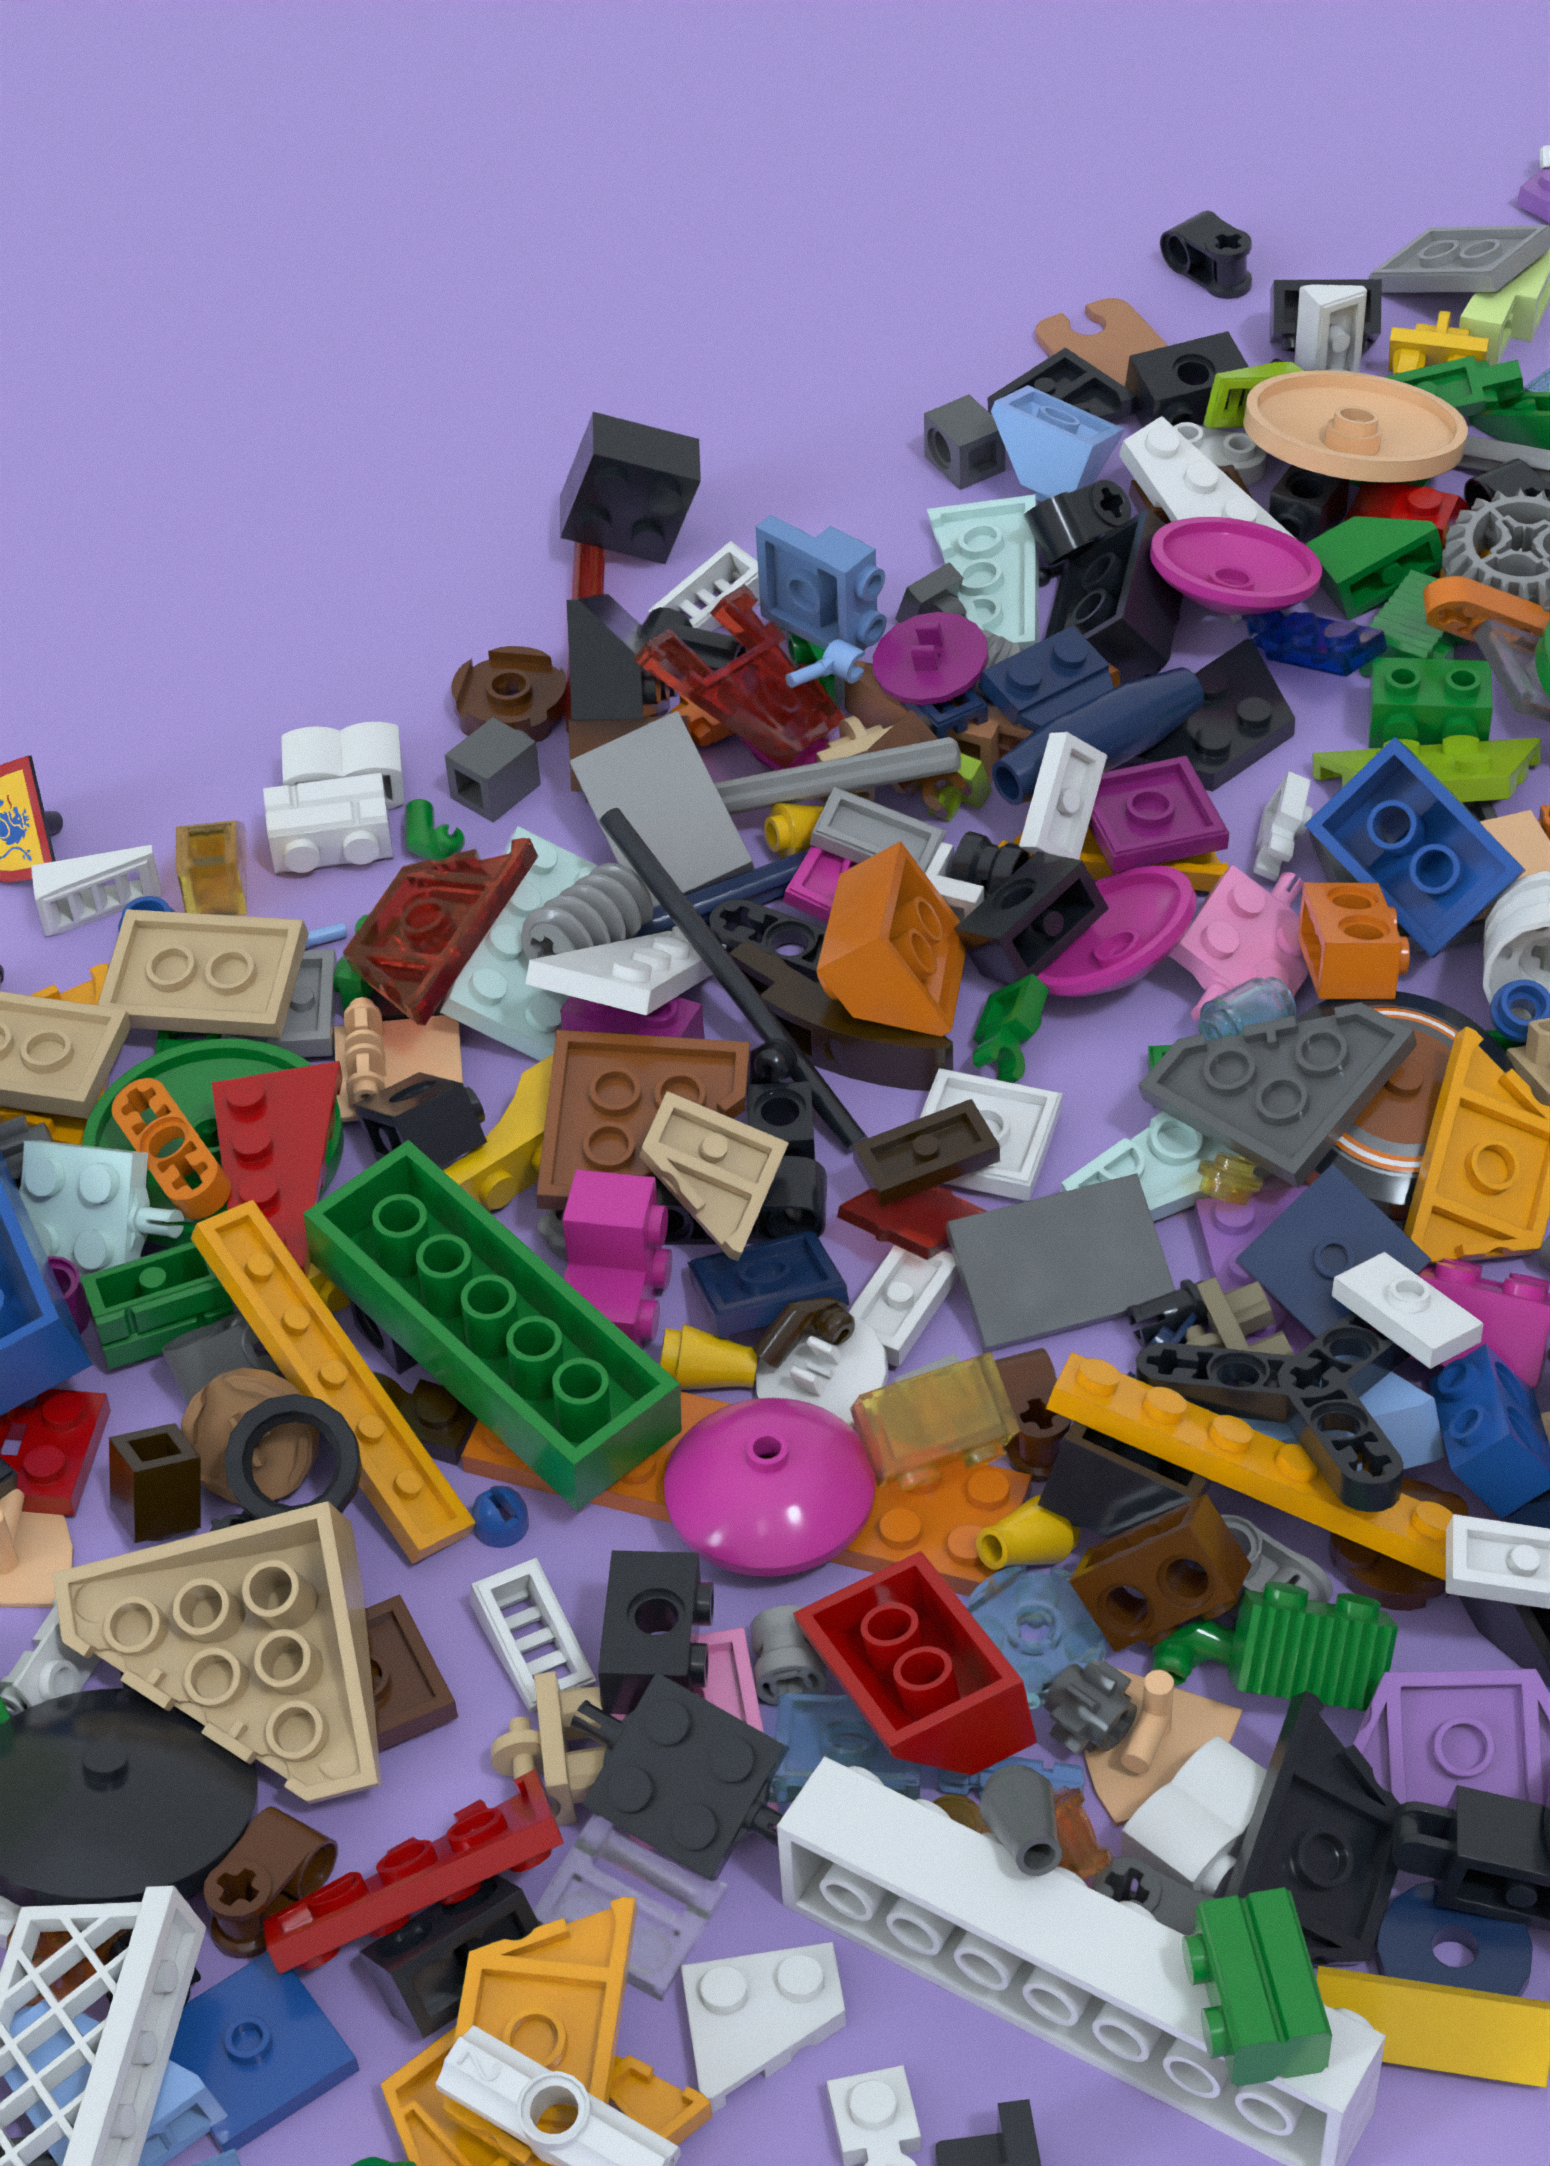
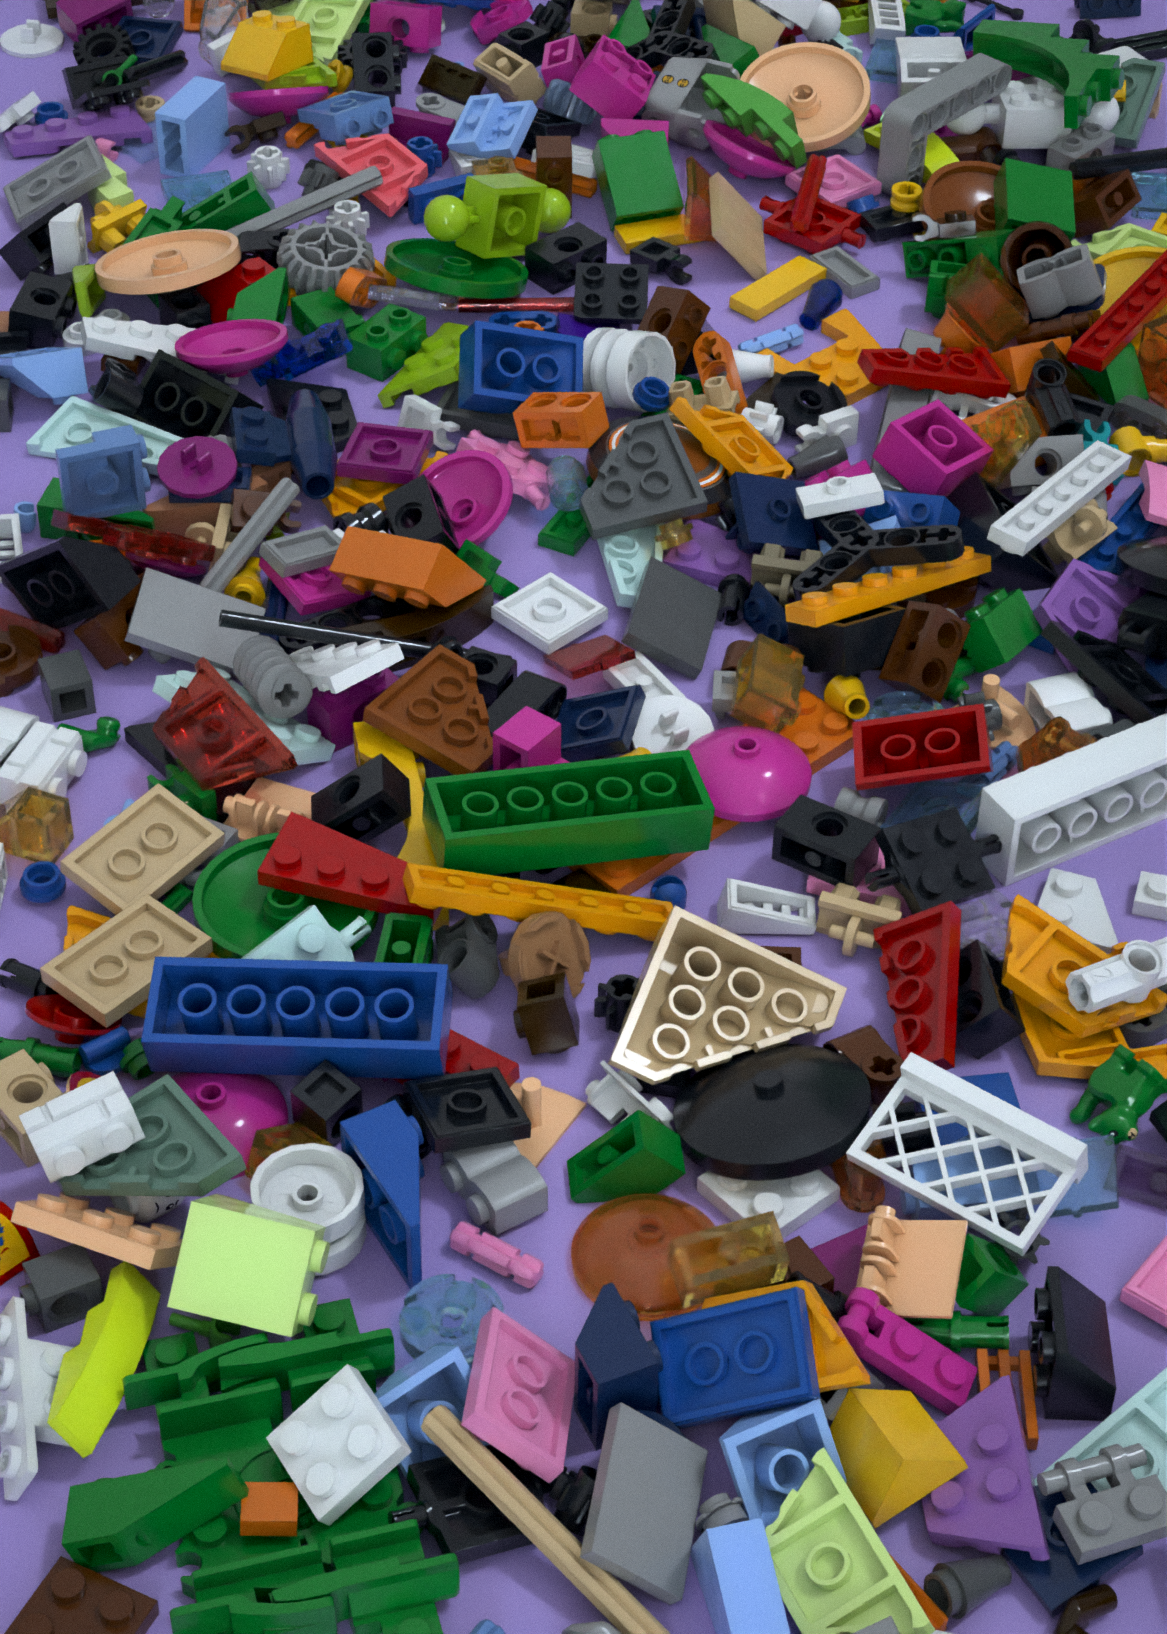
camera: 65 degrees left, 5 degrees down
orange beam [112,1078,231,1219] -> none
black tyre [224,1394,362,1520] -> none
tan wing [639,1091,789,1261] -> none
dark brown arm [752,1296,855,1369] -> none
light blue hand [785,639,865,688] -> none
dark brown plate [852,1099,1000,1208] -> none
dark grey cone [979,1765,1062,1876] -> none
white plate [1019,732,1107,860] -> none

